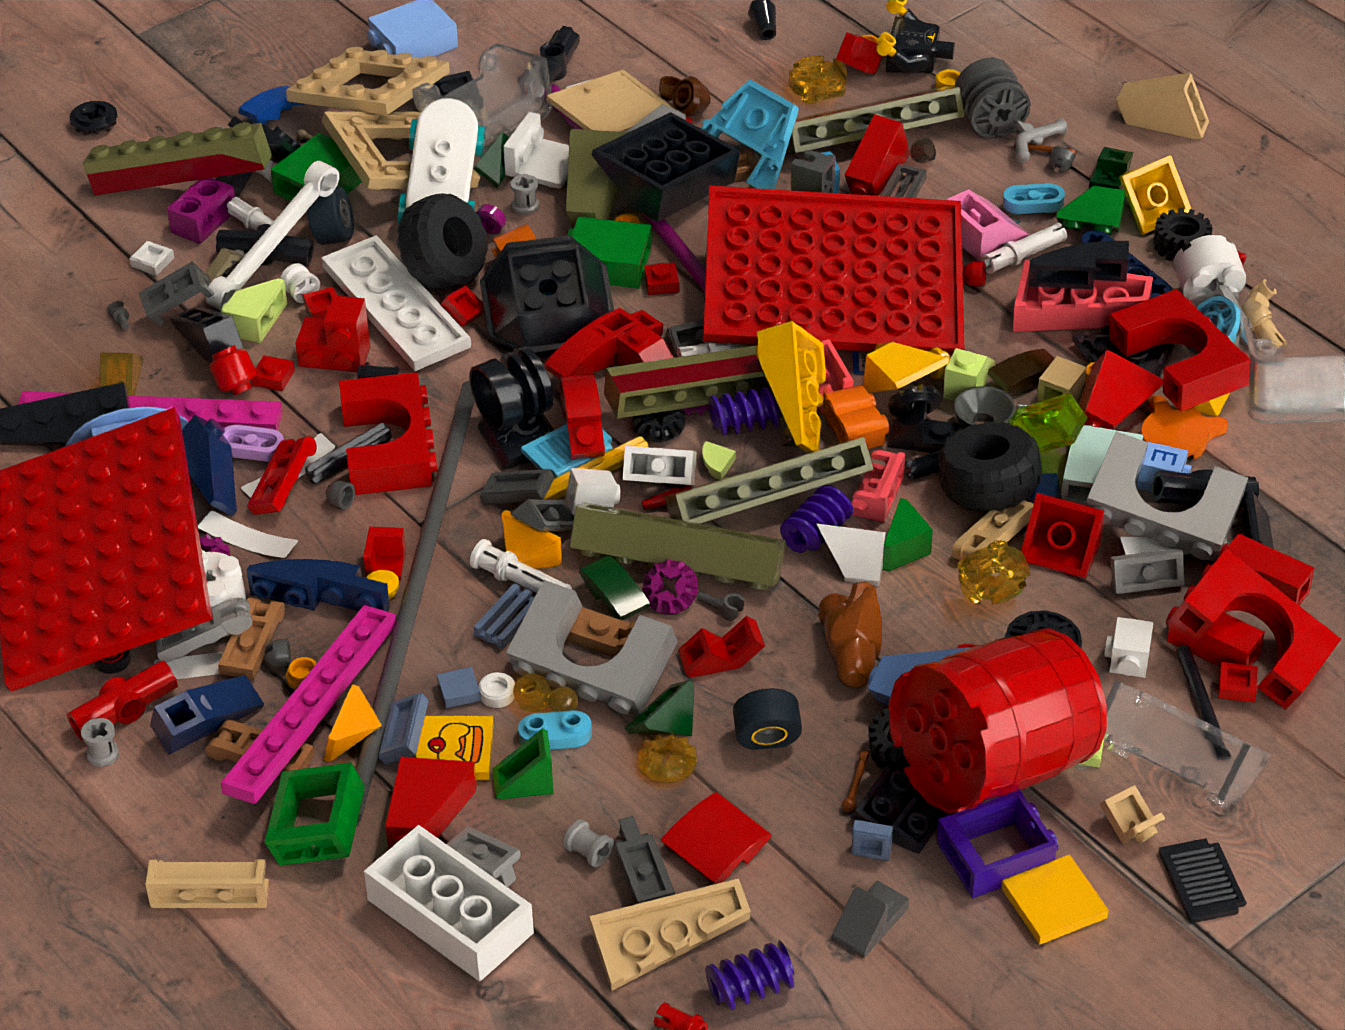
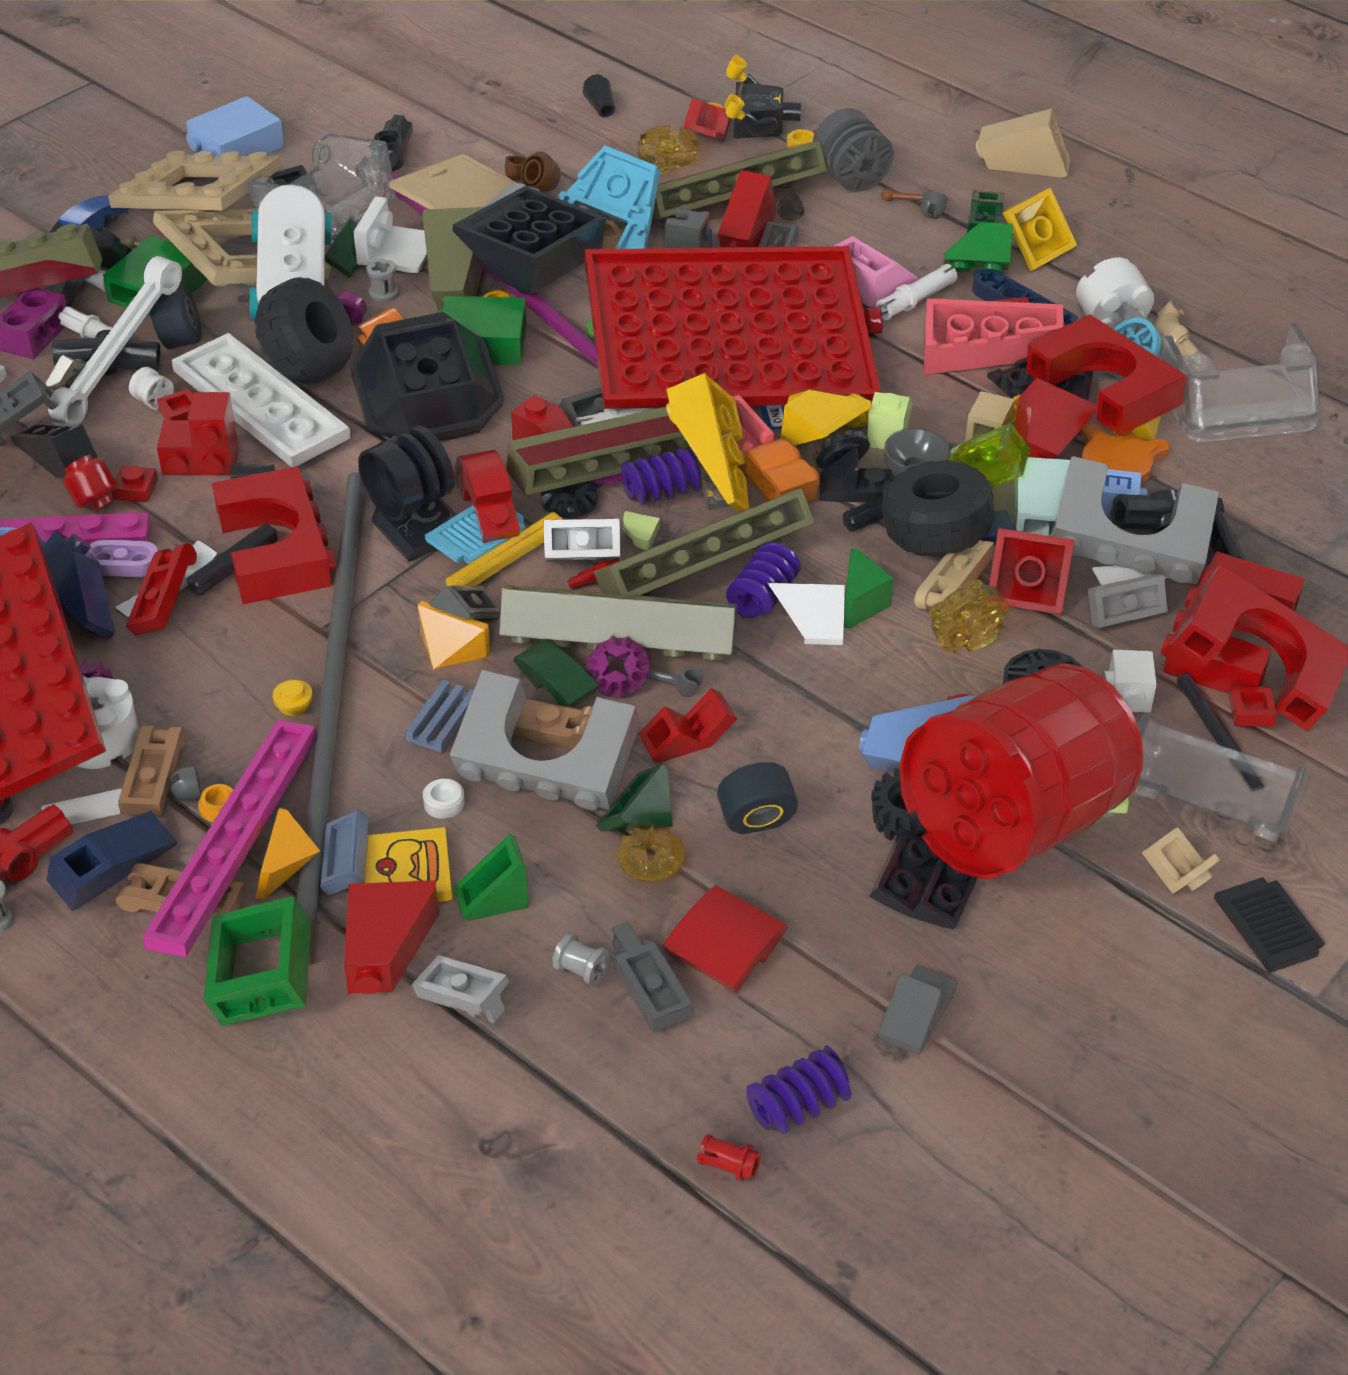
camera: 10 degrees left, 0 degrees up
tan container [145,859,269,908] -> none
light grey hinge [155,597,253,663] -> none
white sticker [198,510,298,558] -> none
yellowish green slope [221,278,287,343] -> none
dark blue slope [246,559,390,612] -> none
dark grey hinge [326,481,355,510] -> none
red panel [363,526,406,581] -> none
white brick [364,825,534,982] -> none
sand blue tile [437,667,481,709] -> none
red plate [441,285,484,327] -> none
white pin [470,539,572,593] -> none
dark grey tile [480,469,554,504] -> none
clear yellow plate [513,673,578,712] -> none
medium azure plate [518,710,592,750] -> none
red slope [544,308,664,379] -> none
white brick [565,468,620,515] -> none
tan wing [589,878,751,991] -> none
red plate [644,262,680,295] -> none
dark orange animal [818,581,882,688] -> none
dark orange hinge [841,749,870,813] -> none
coral hinge [851,450,905,523] -> none
sand blue tile [851,820,893,861] -> none
dark purple window [937,790,1059,899] -> none
dark brown slope [987,348,1055,392] -> none
yellow tile [1001,854,1109,945] -> none
medium azure plate [1003,183,1065,215] -> none
light grey piece [1015,118,1067,163] -> none
black slope [1028,241,1129,290] -> none
black tyre [1153,208,1213,261] -> none

